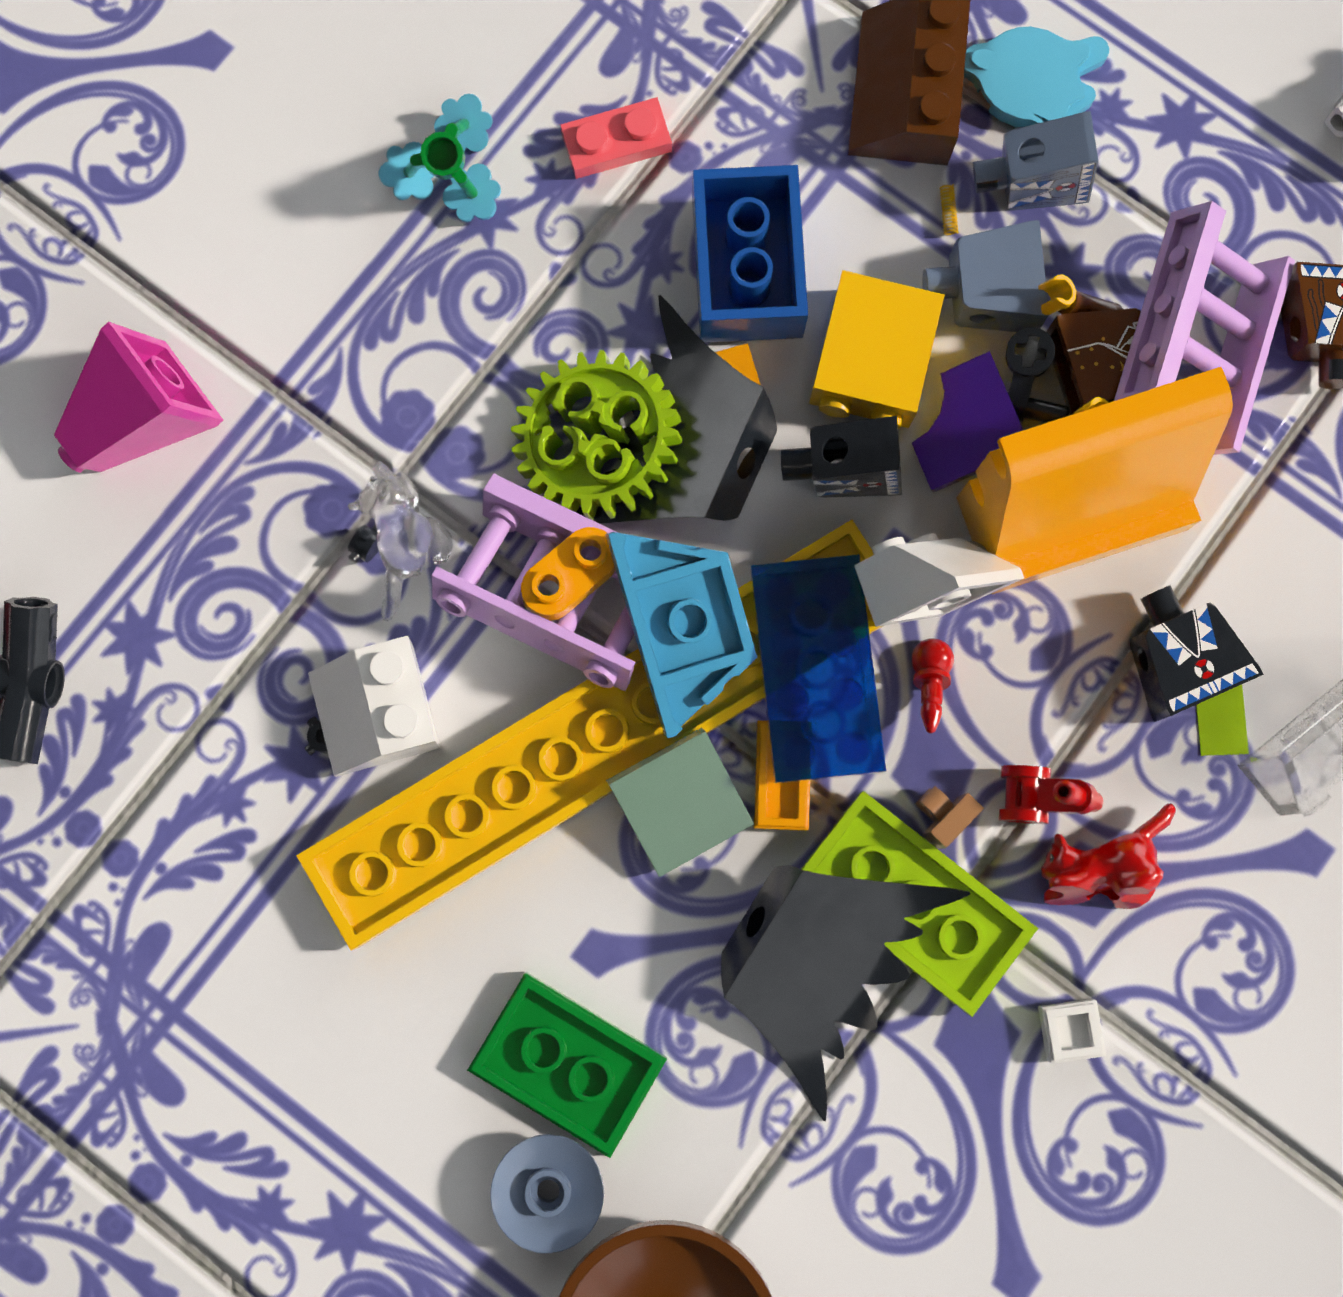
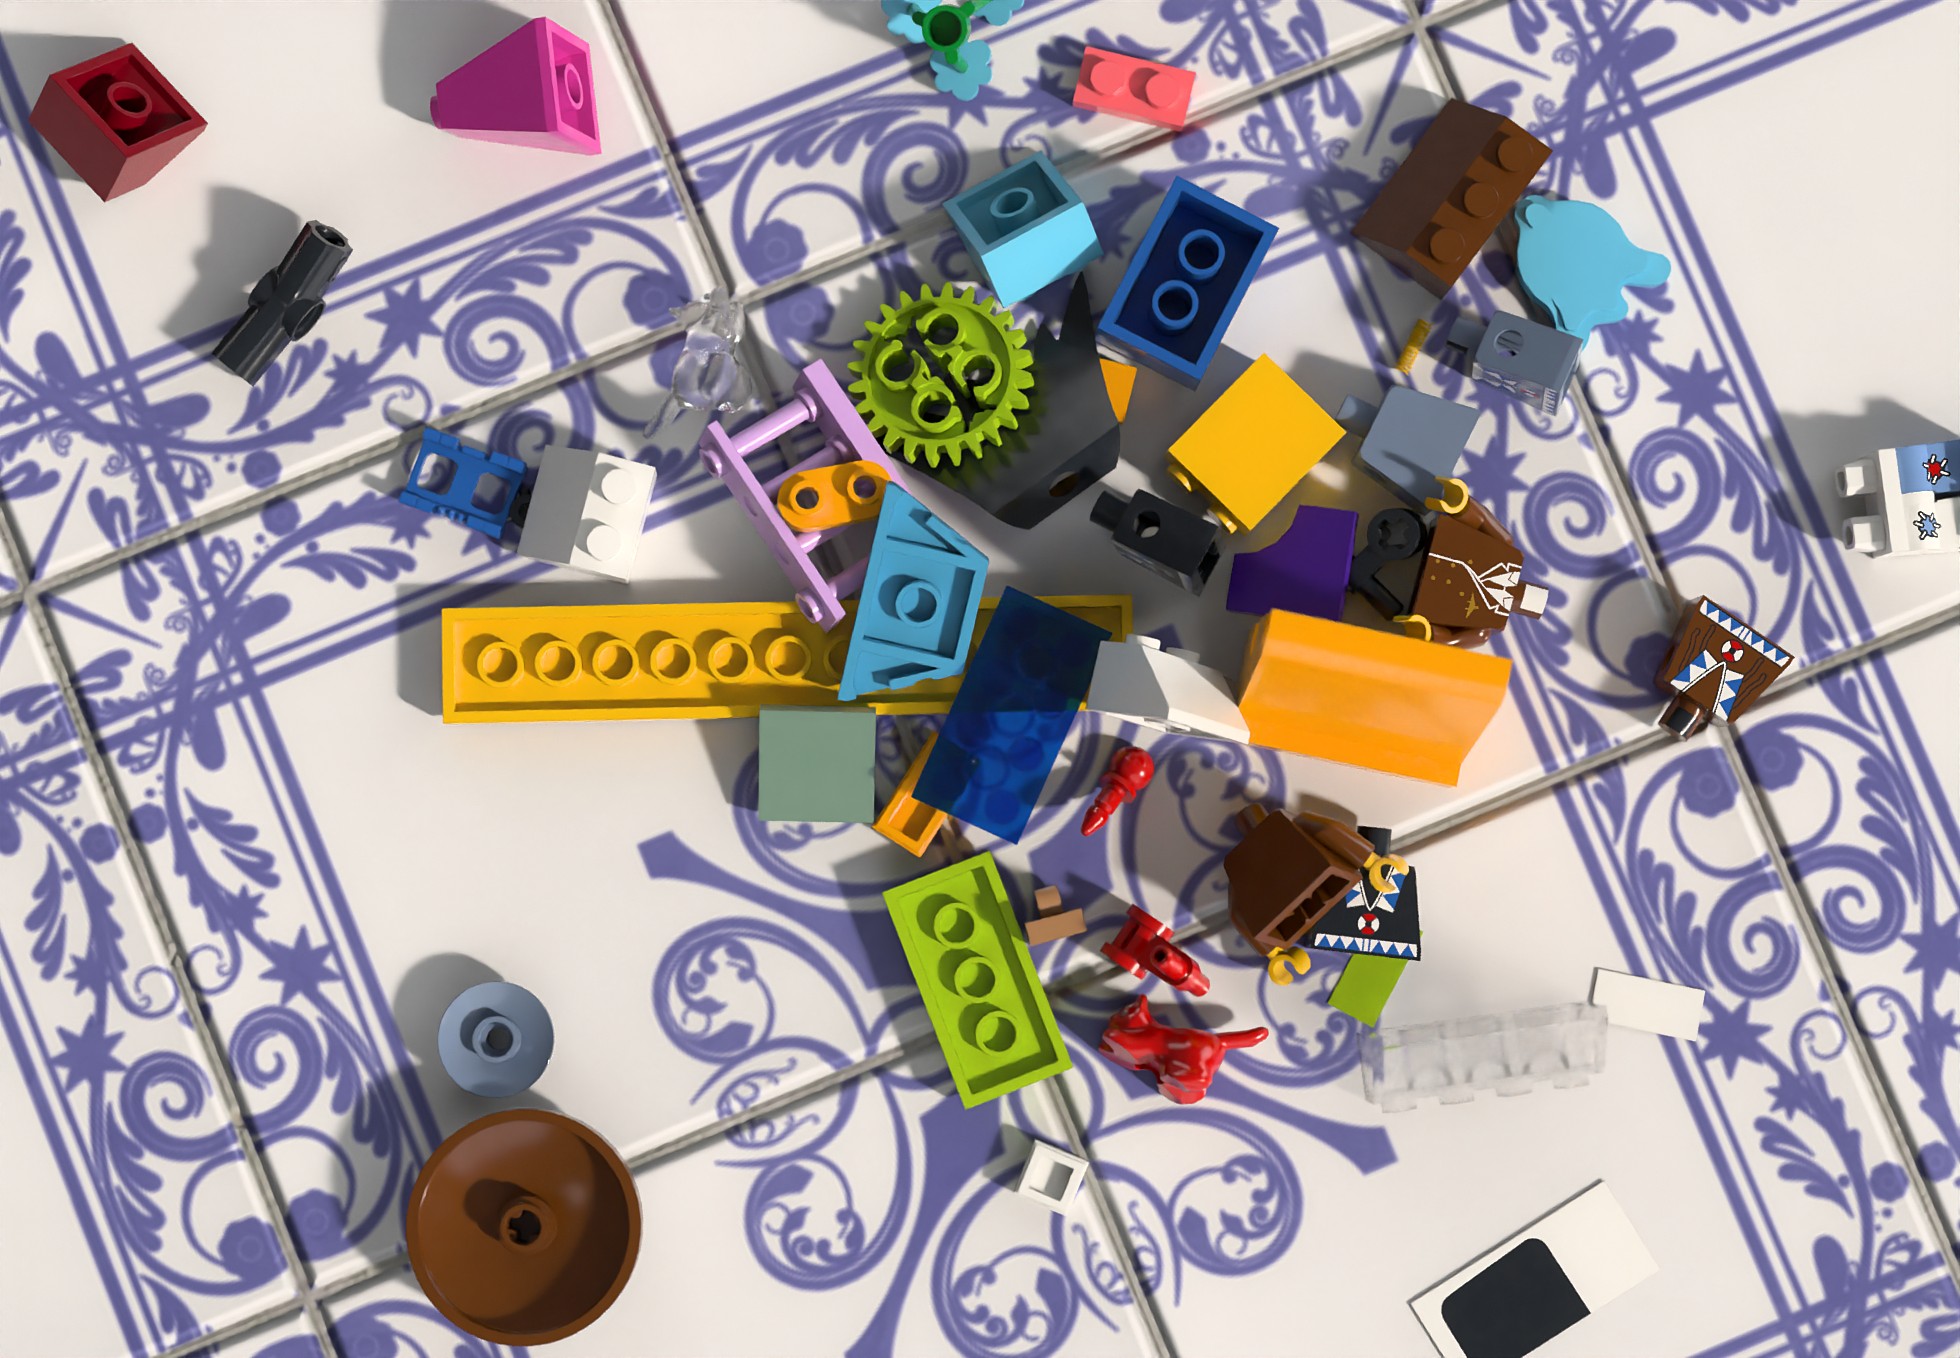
camera: 25 degrees right, 5 degrees up
black piece [348,524,384,564] -> none
green tile [467,972,667,1158] -> none
black piece [721,865,970,1121] -> none
lavender fence [1114,201,1295,455] -> none
none -> blue piece [398,427,529,539]
none -> medium azure slope [942,151,1104,308]
none -> reddish brown torso [1223,803,1409,986]

